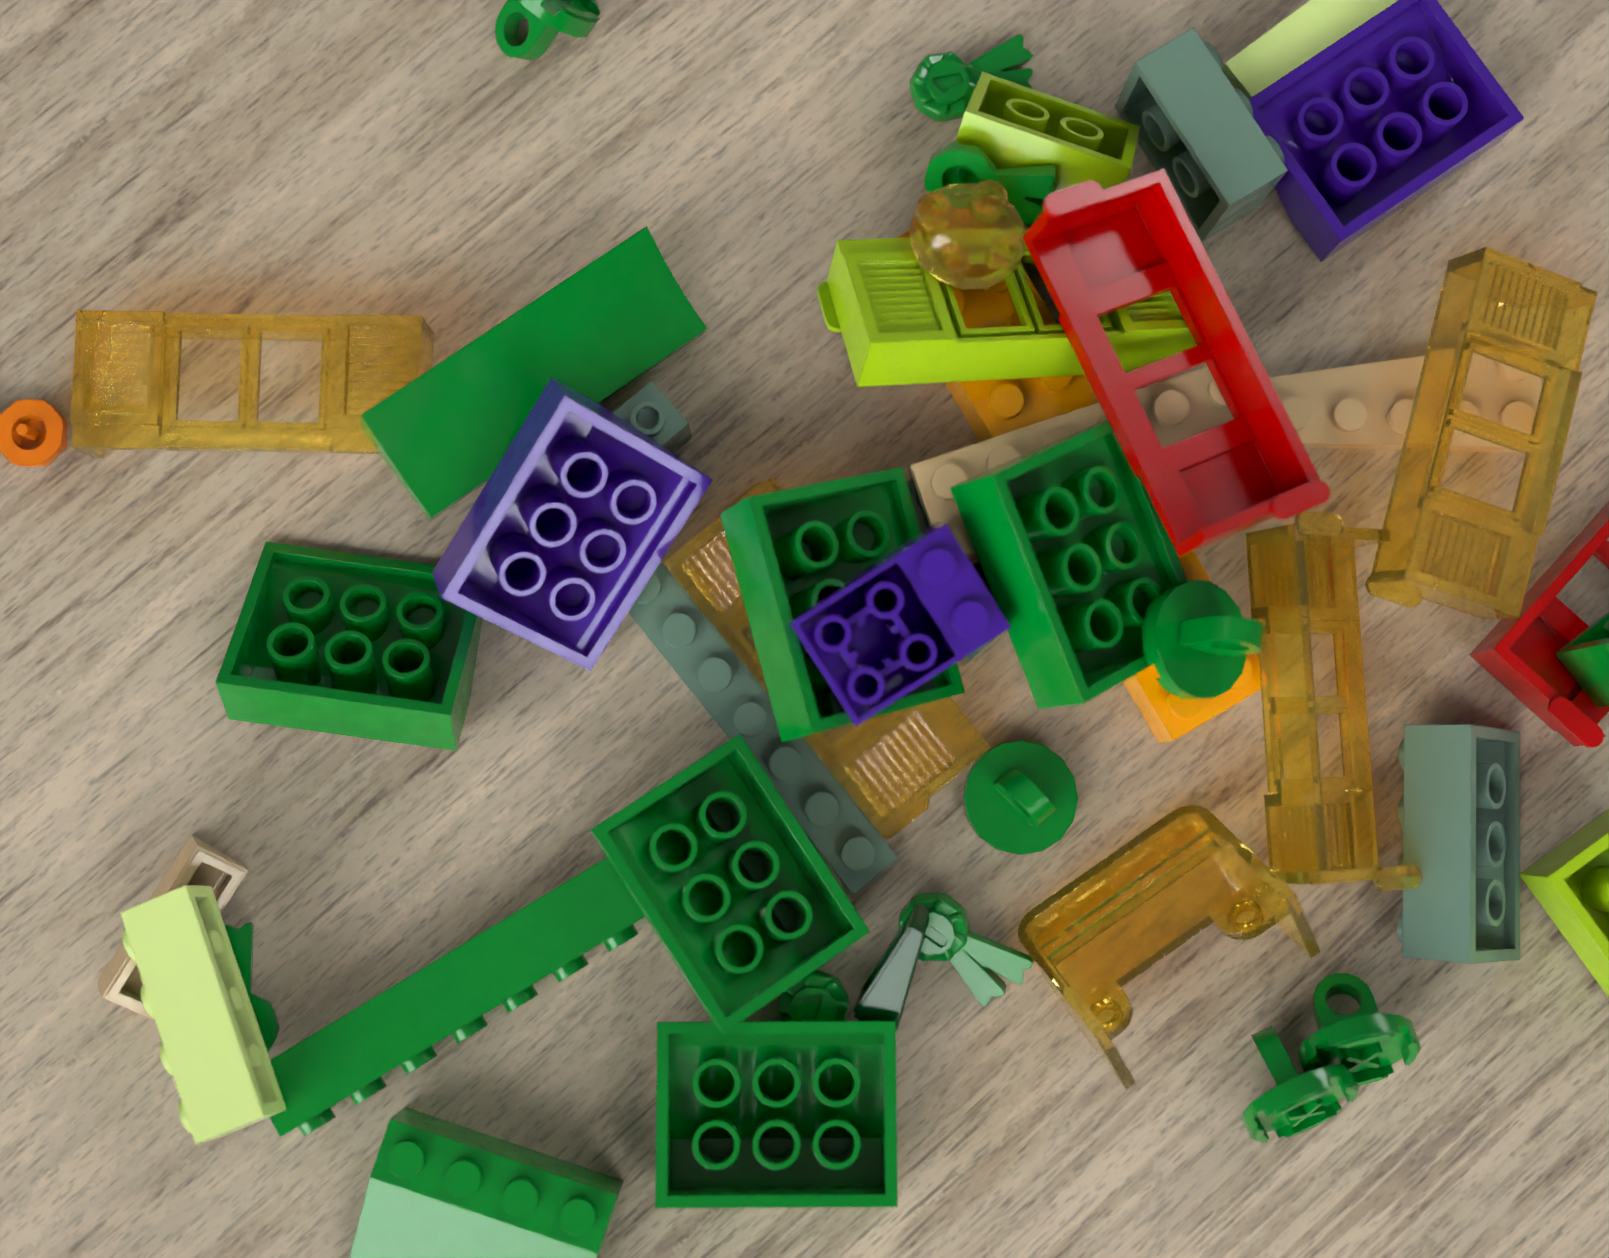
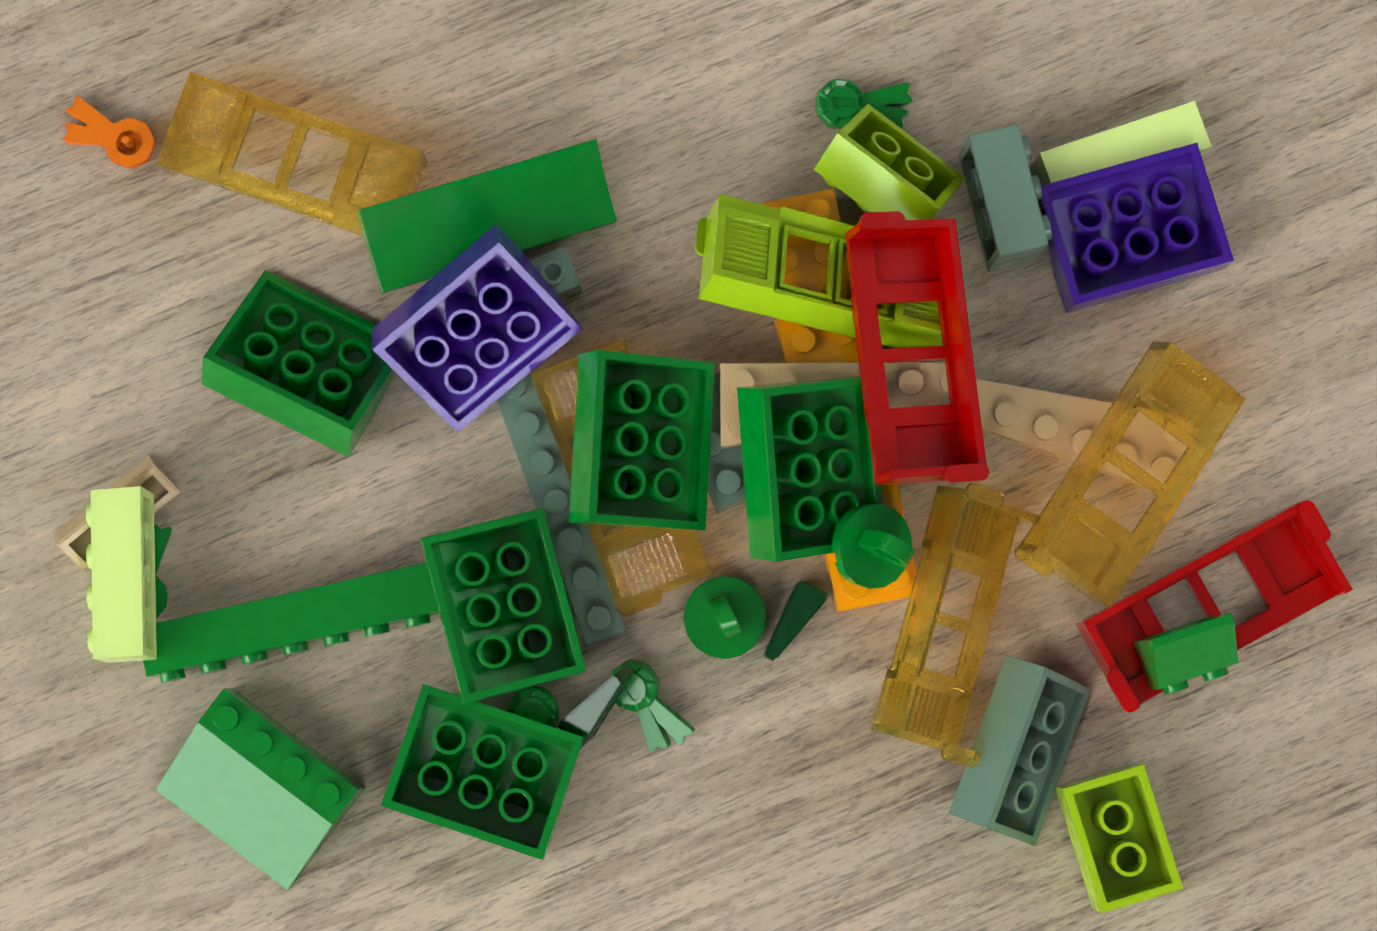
camera: 25 degrees right, 0 degrees up
dark purple slope [790,522,1011,726] -> none
clear yellow dish [909,181,1026,290] -> none
green piece [924,142,1057,227] -> none
clear yellow windscreen [1018,805,1321,1089] -> none
green tile [1242,1026,1359,1143] -> none
green tile [1297,973,1421,1086] -> none
none -> dark green slope [763,581,829,661]

